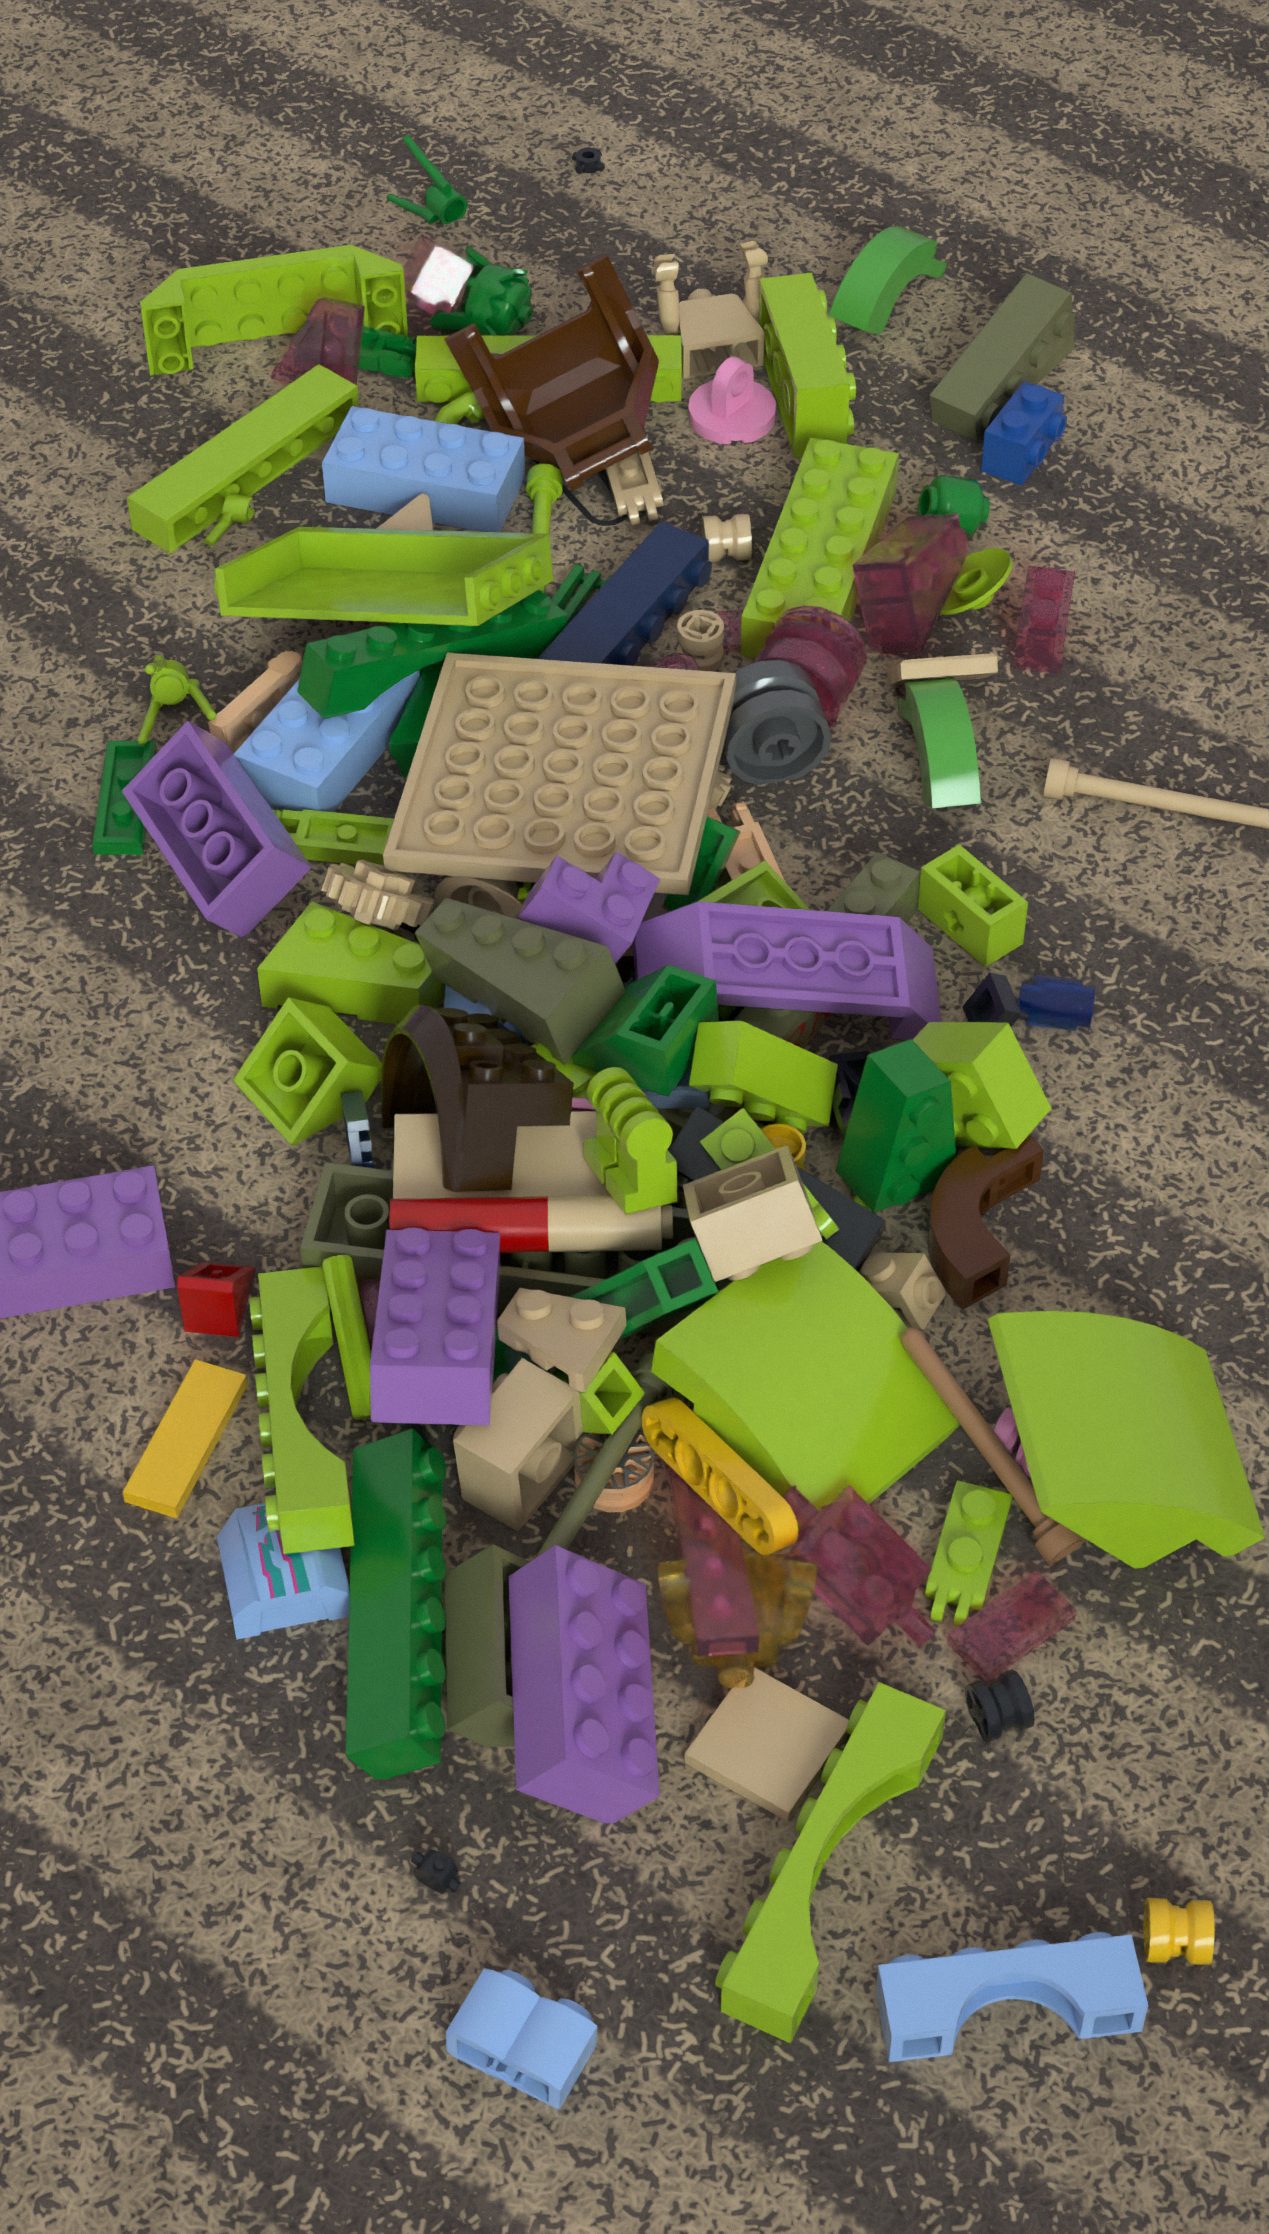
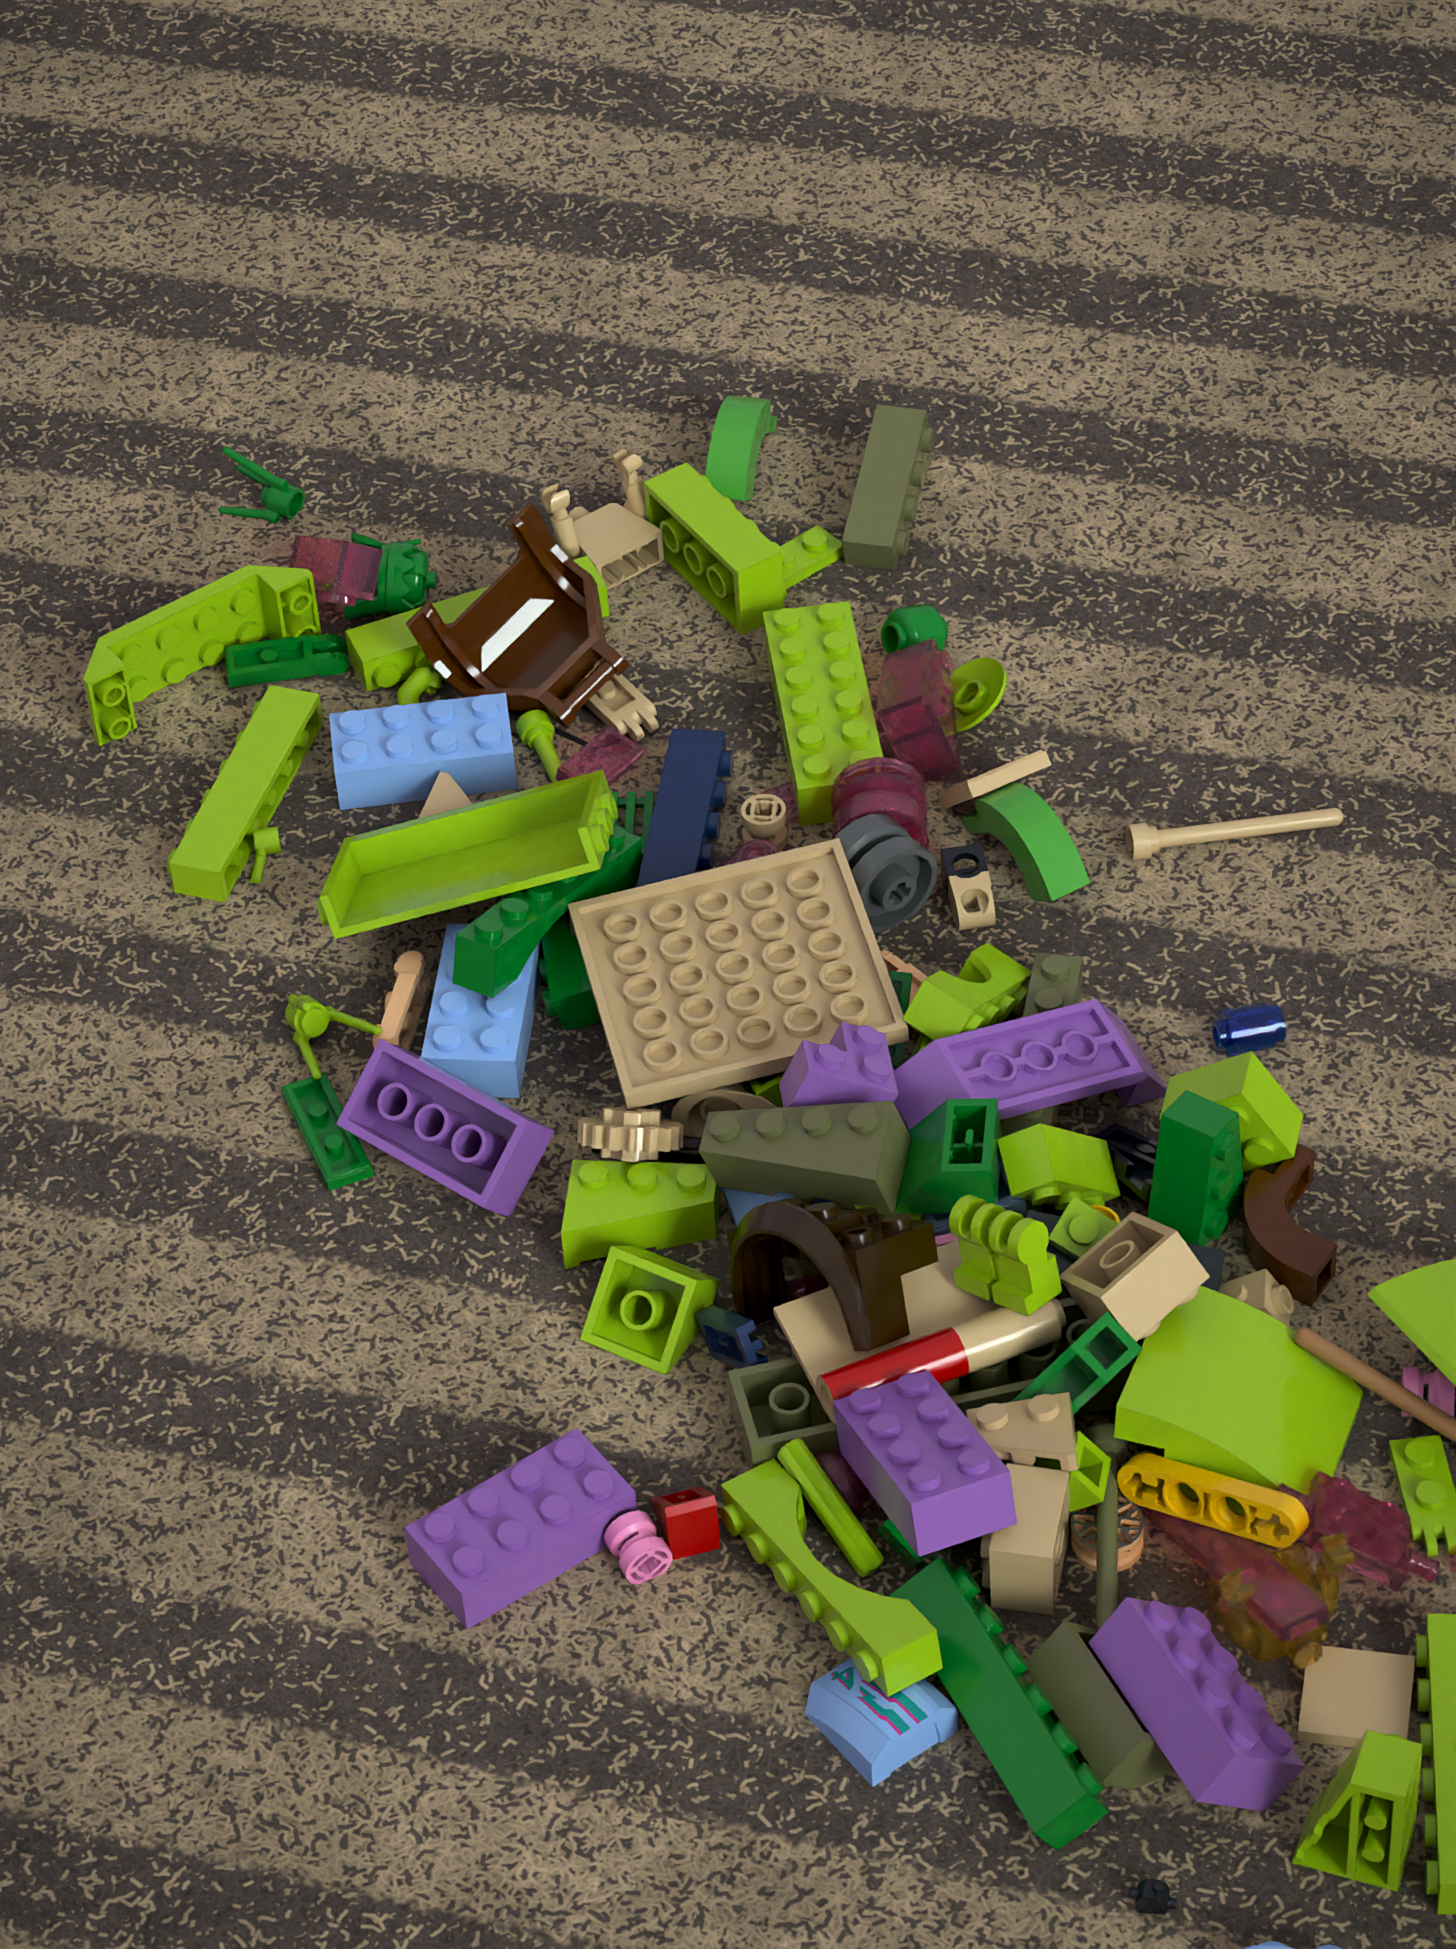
camera: 20 degrees left, 5 degrees down
yellow tile [123,1359,248,1518] -> none
clear pink wing [271,297,365,385] -> none
lime hinge [272,809,394,865] -> none
black piece [572,147,605,174] -> none
bright pink tile [688,356,776,445] -> none
tan wheel [702,514,752,562] -> none
lime brick [918,844,1028,968] -> none
black plate [962,972,1022,1027] -> none
blue brick [981,381,1067,485] -> none
clear pink brick [1014,566,1075,674] -> none
none -> clear pink tile [555,726,644,787]
none -> bright pink wheel [604,1511,673,1584]
none -> lime plate [780,525,844,589]
none -> lime arch [902,943,1032,1040]
none -> tan leg [940,843,996,931]
none -> lime wedge [1291,1730,1423,1892]

